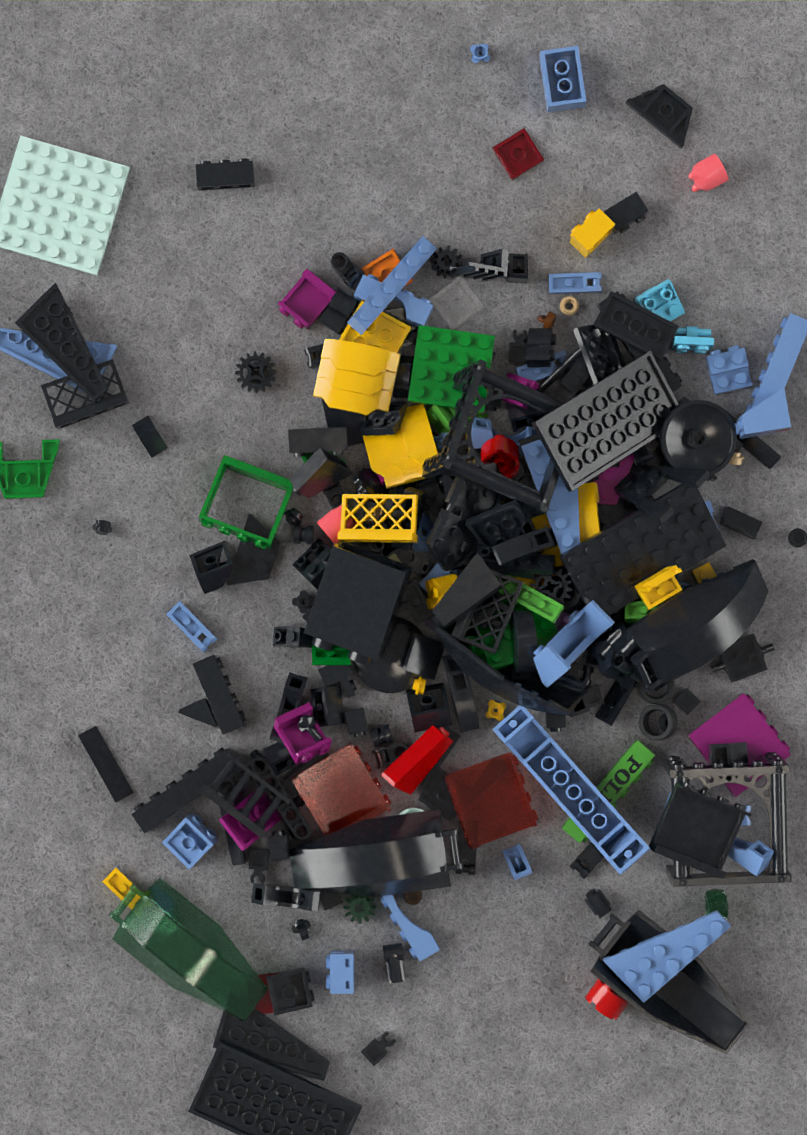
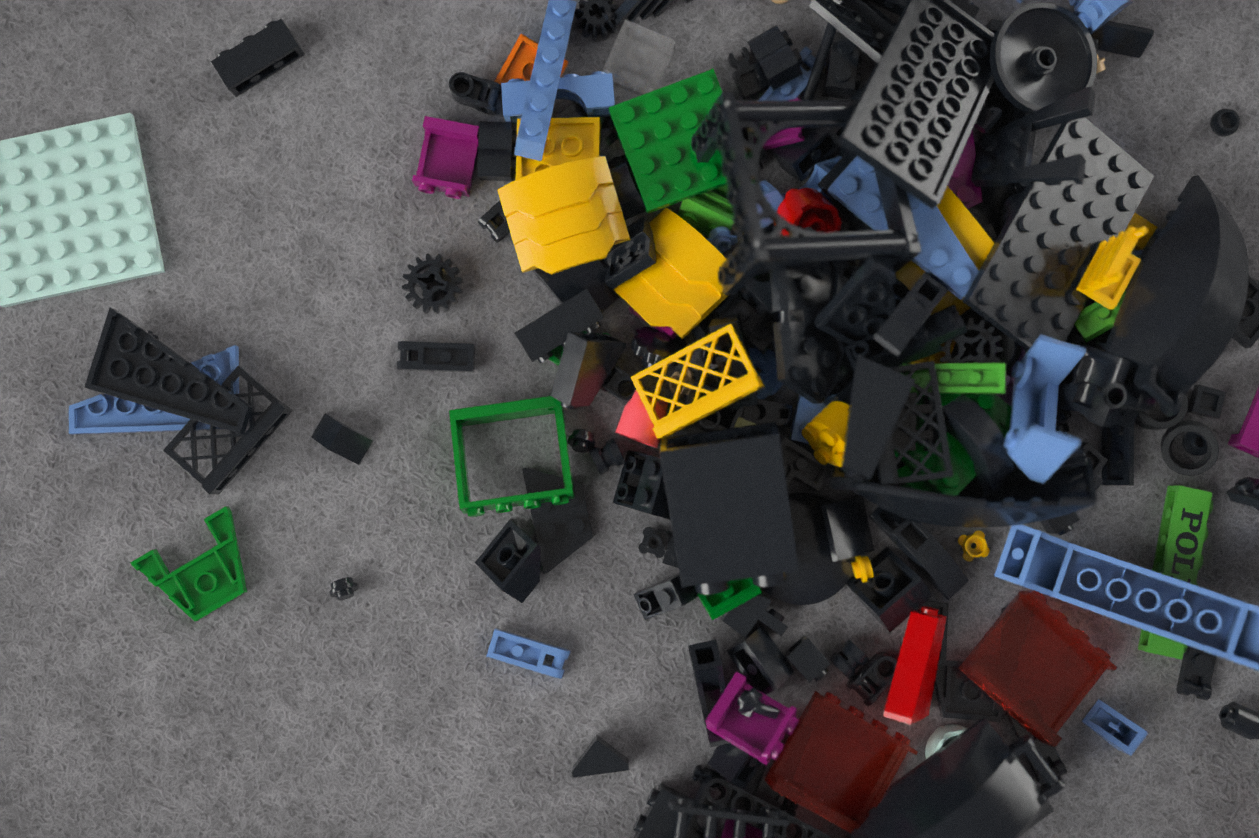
camera: 30 degrees left, 0 degrees up
black brick [193,655,247,735] -> none
reddish brown tile [537,311,556,328] -> none
black panel [719,506,763,540] -> none
none -> black plate [397,341,475,372]

